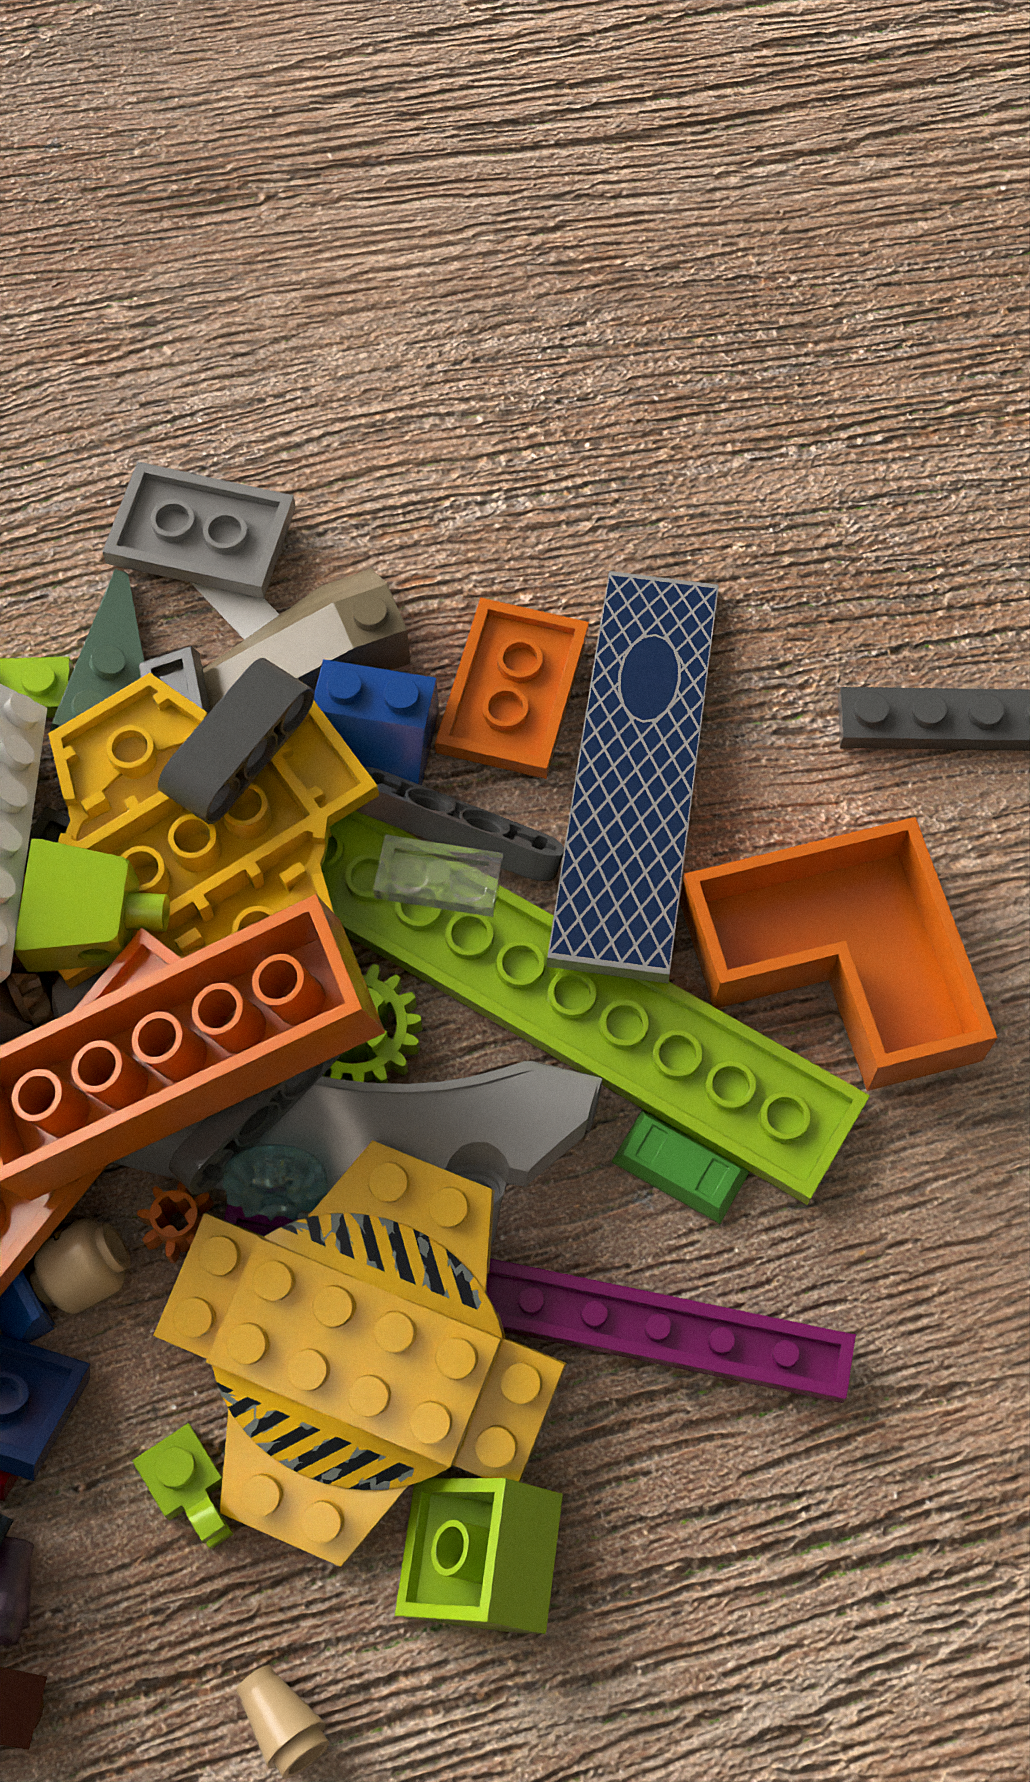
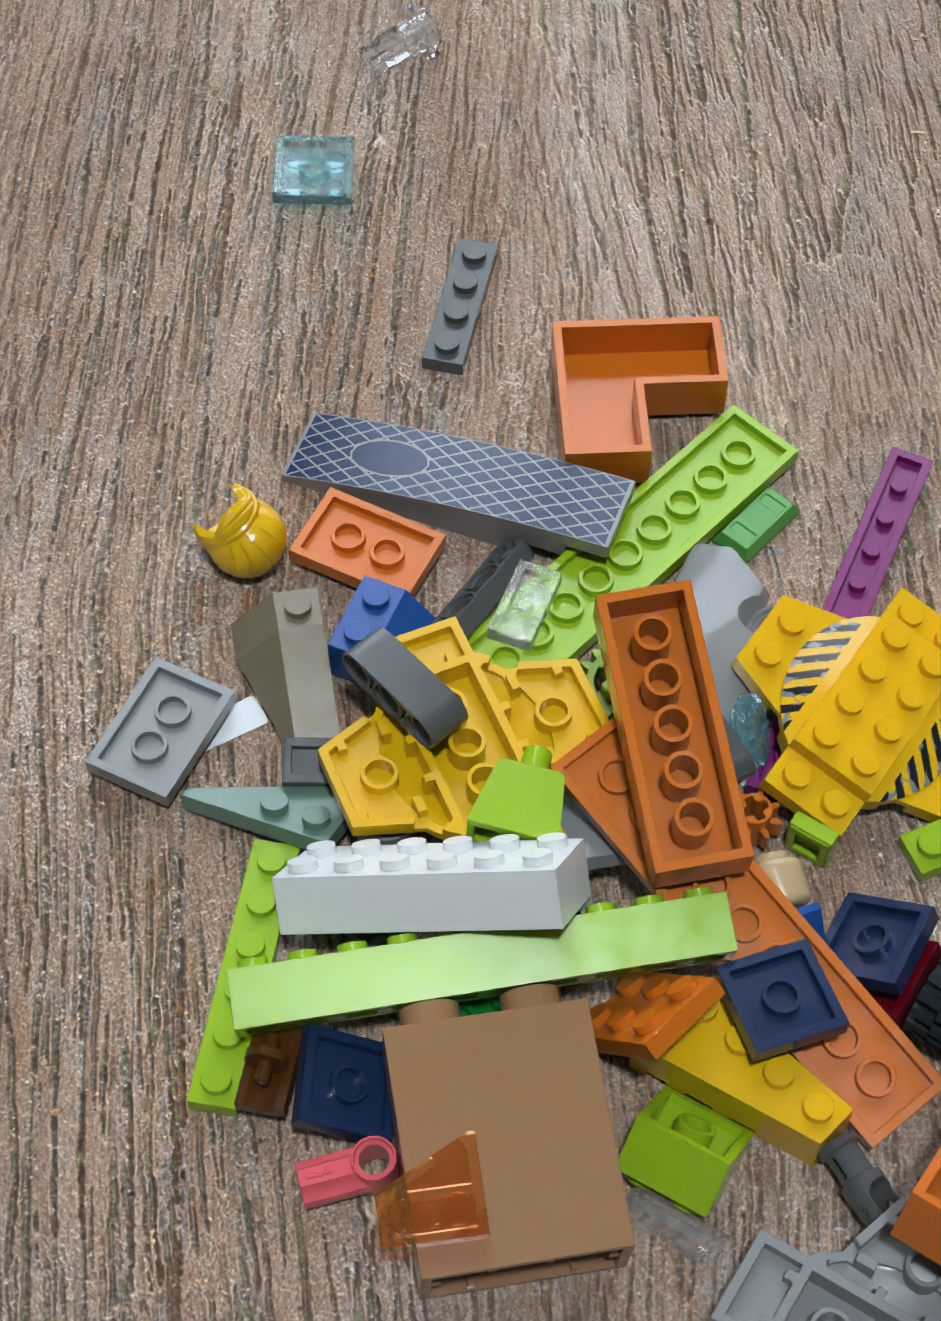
camera: 80 degrees left, 10 degrees down
none -> yellow hair [193,483,287,579]
none -> lime tile [784,811,840,868]

